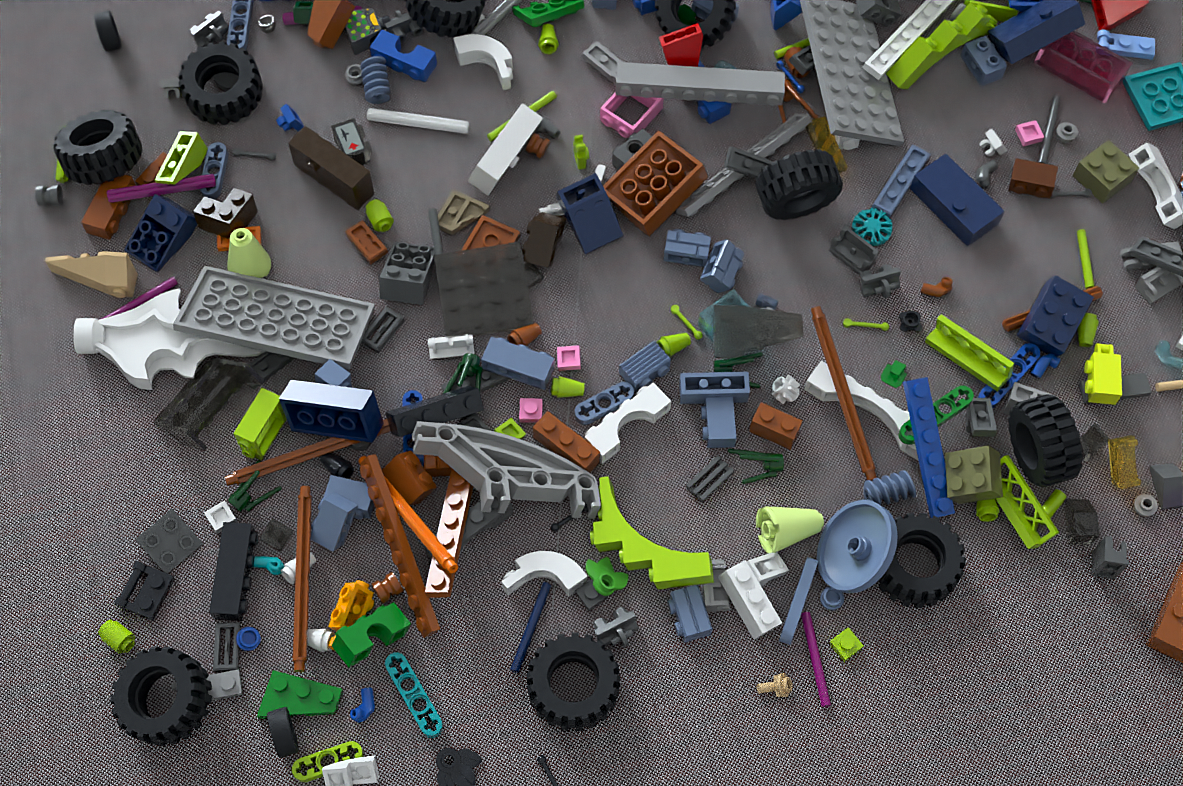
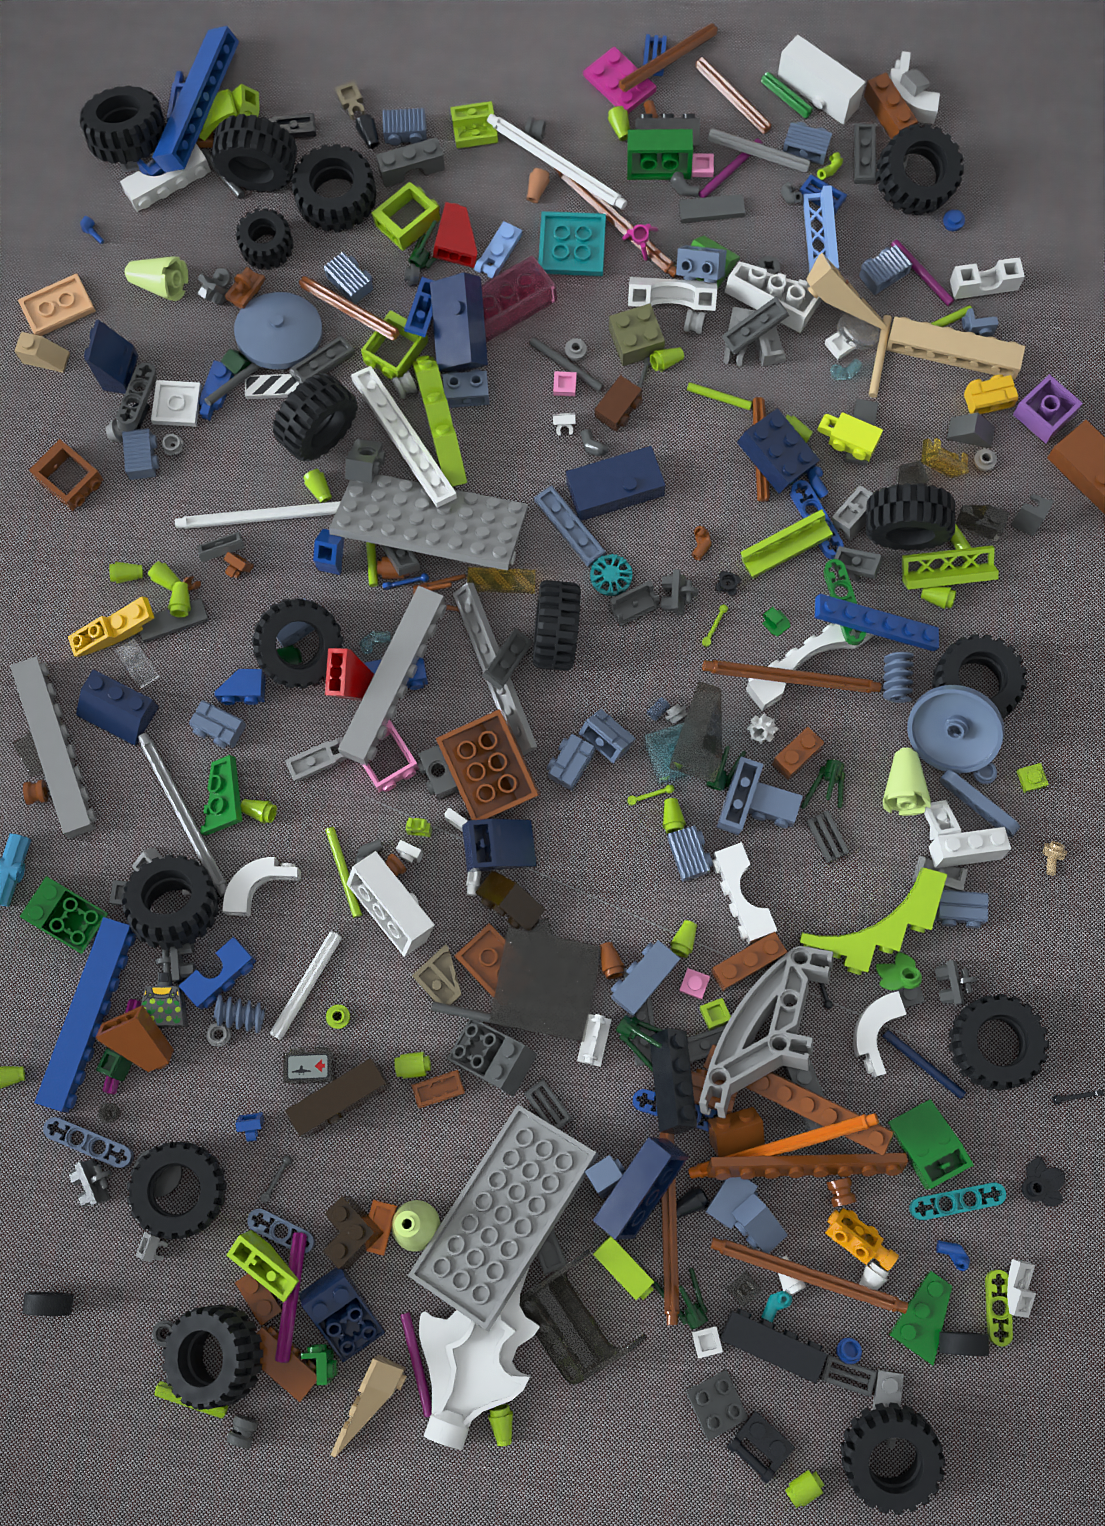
camera: 65 degrees left, 10 degrees up
green arch [332,602,411,668] -> none
bright pink plate [557,345,581,371] -> none
sand blue beam [575,382,634,425] -> none
magenta bar [801,612,831,708] -> none
olive brick [945,445,1003,504] -> none
none -> green bracket [301,1344,338,1385]
none -> lime plate [326,1005,350,1029]
none -> white plate [396,840,424,863]
none -> lime cone [488,1404,513,1446]
none -> lime cone [650,347,684,372]
none -> light grey wheel [684,309,705,334]
none -> green slope [887,1099,974,1189]

